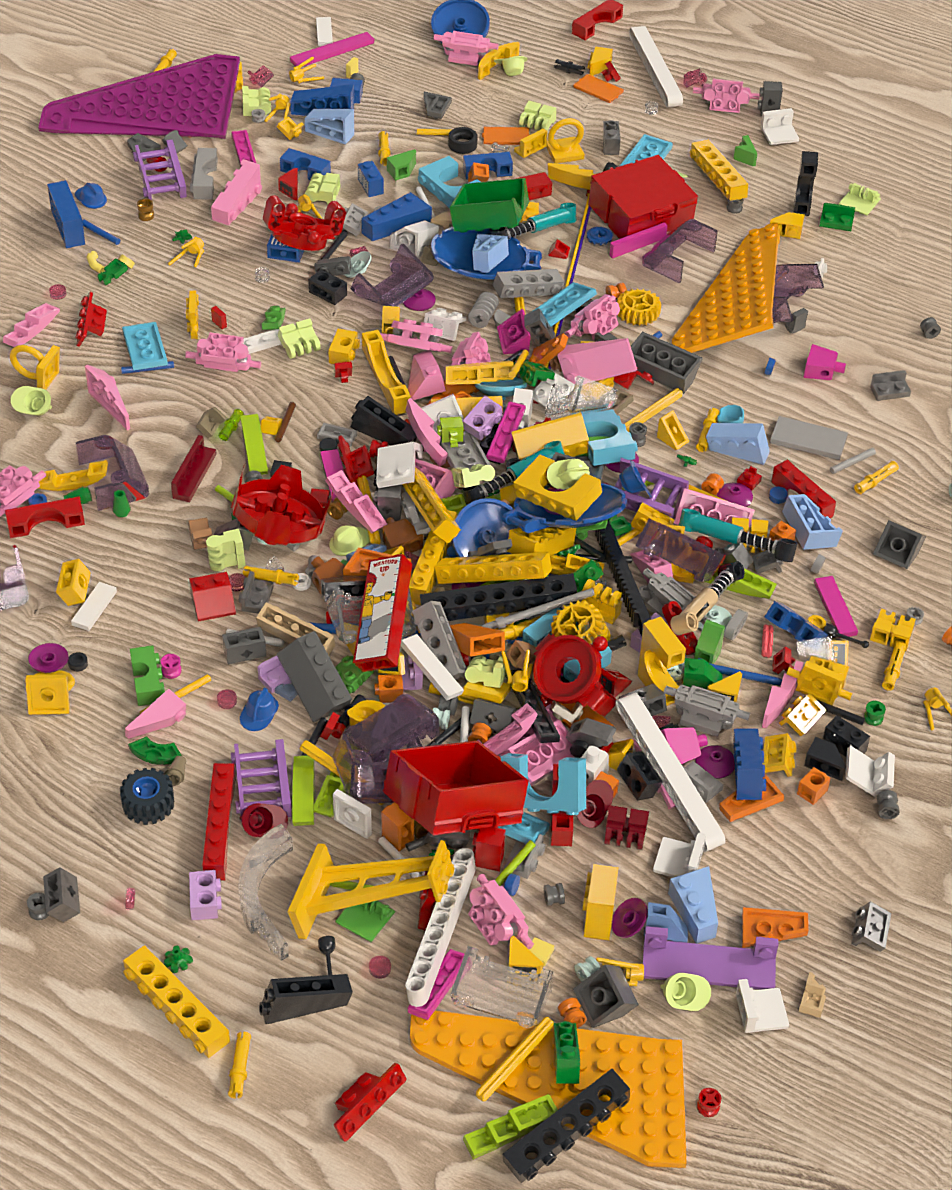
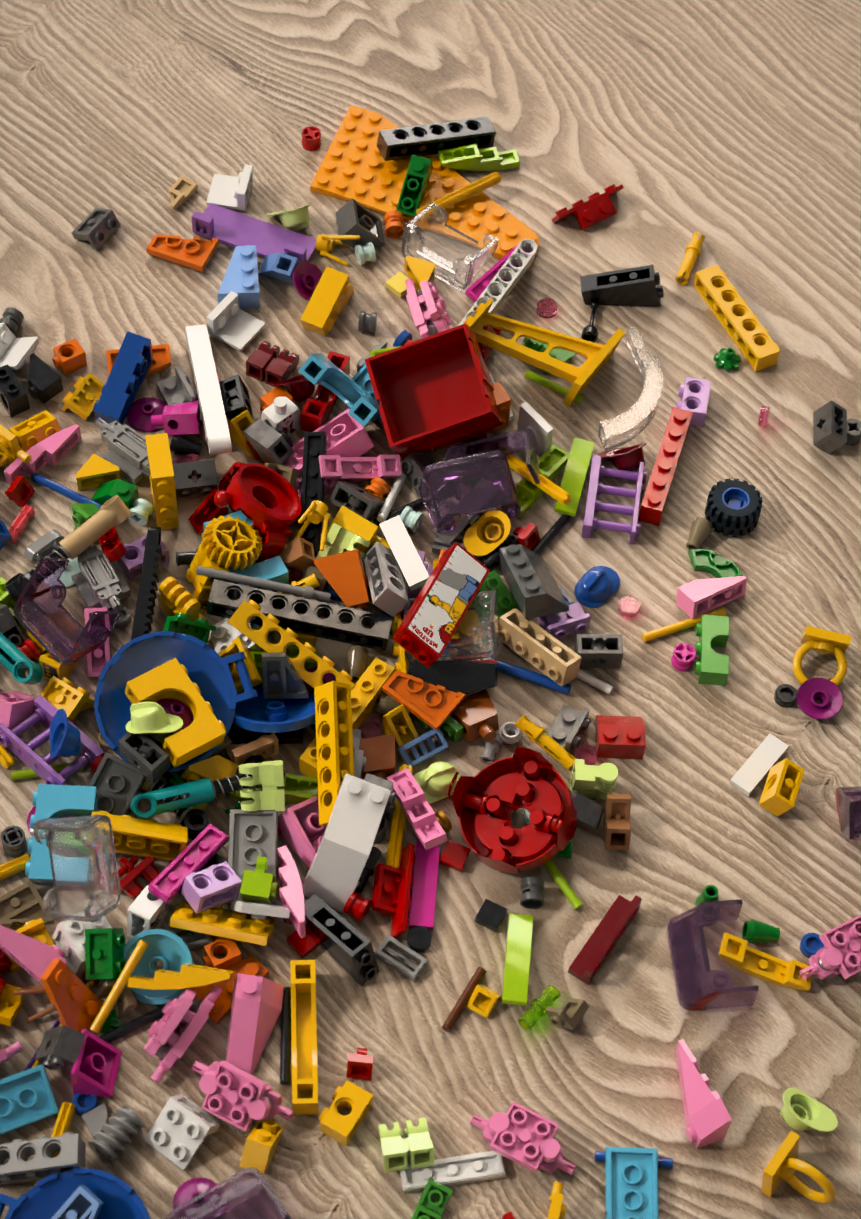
camera: 165 degrees left, 10 degrees up
red arch [5,496,85,538] -> none

